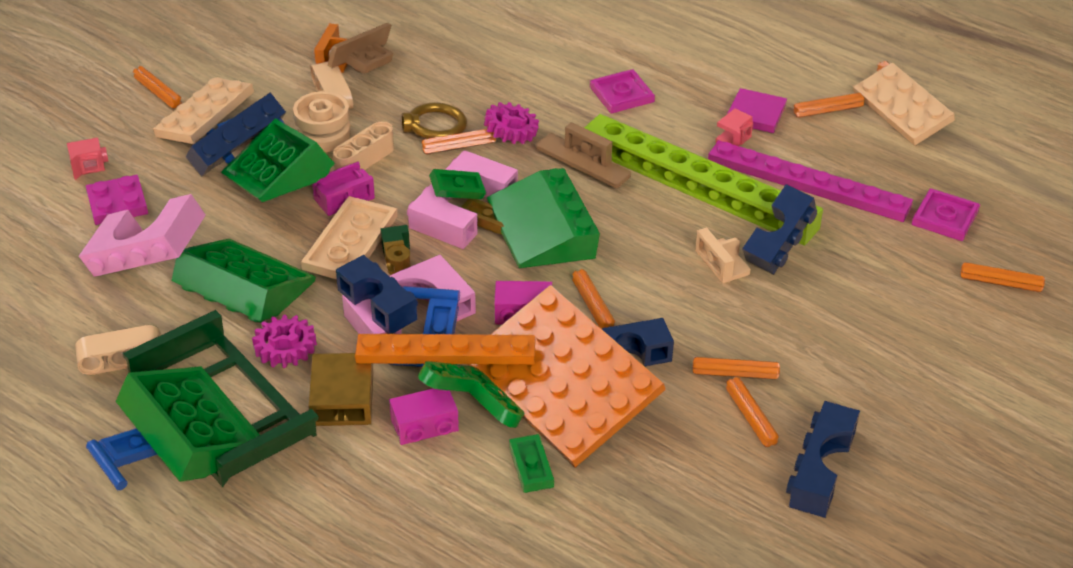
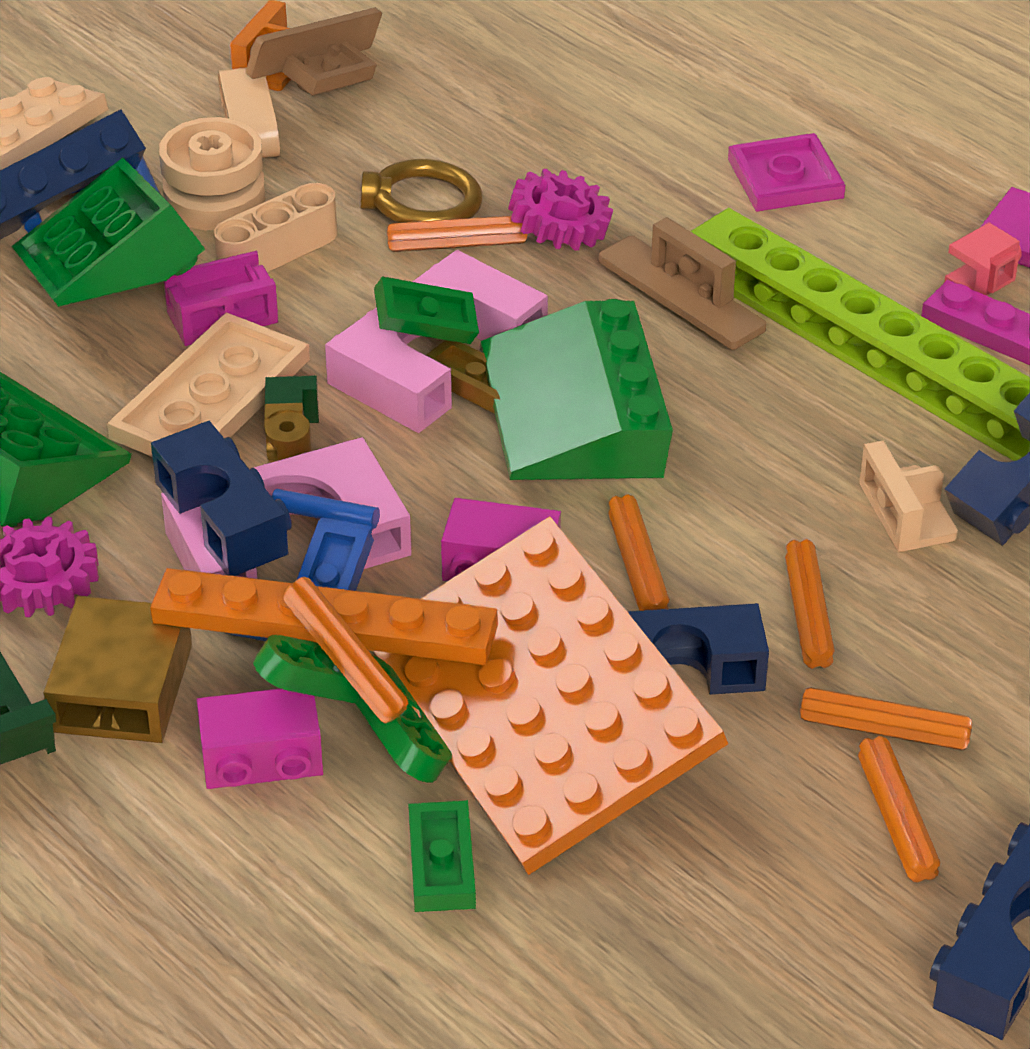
camera: 10 degrees right, 0 degrees up
none -> orange axle [283,577,408,723]
none -> orange axle [785,539,835,669]

